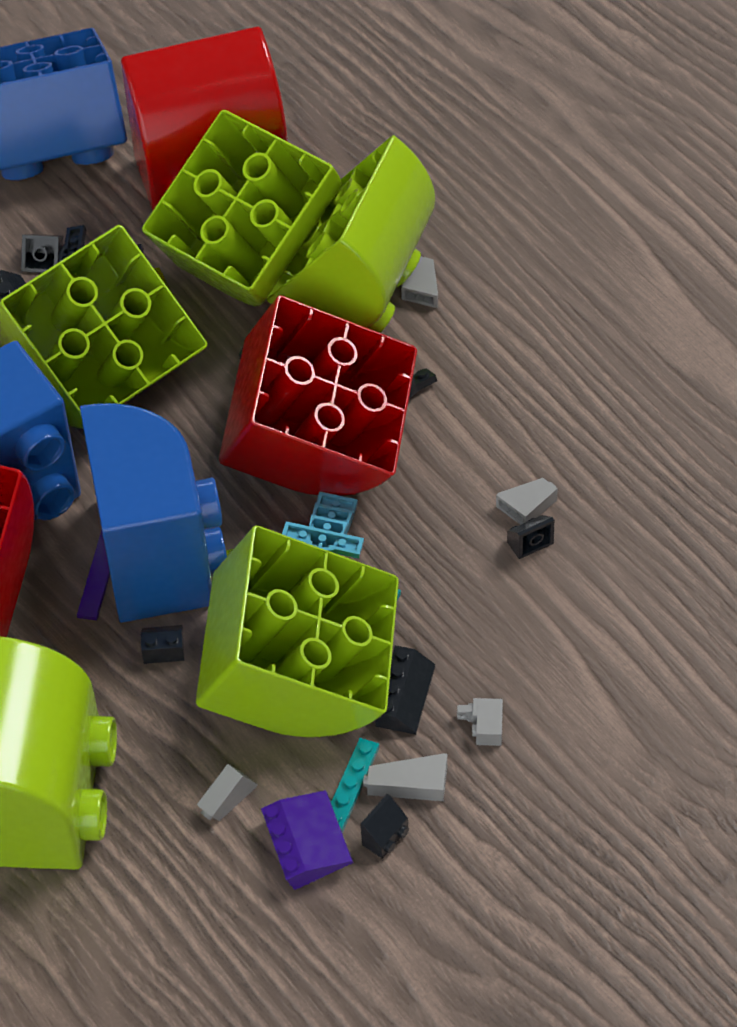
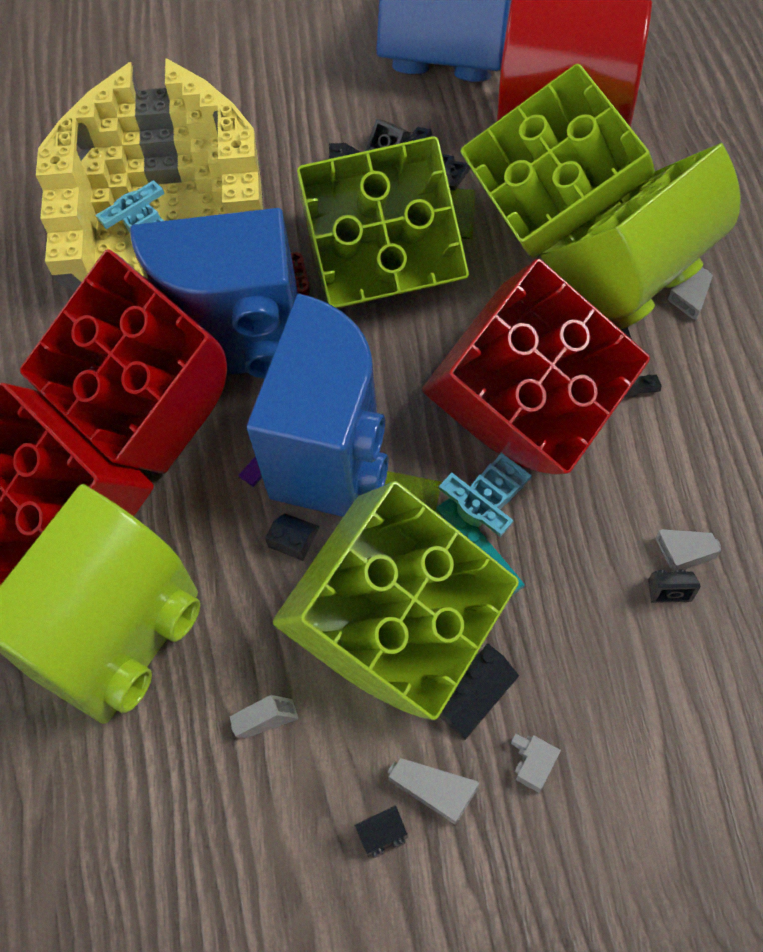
camera: 30 degrees right, 10 degrees up
dark purple slope [261,790,353,890] -> none
teal plate [331,738,380,833] -> none

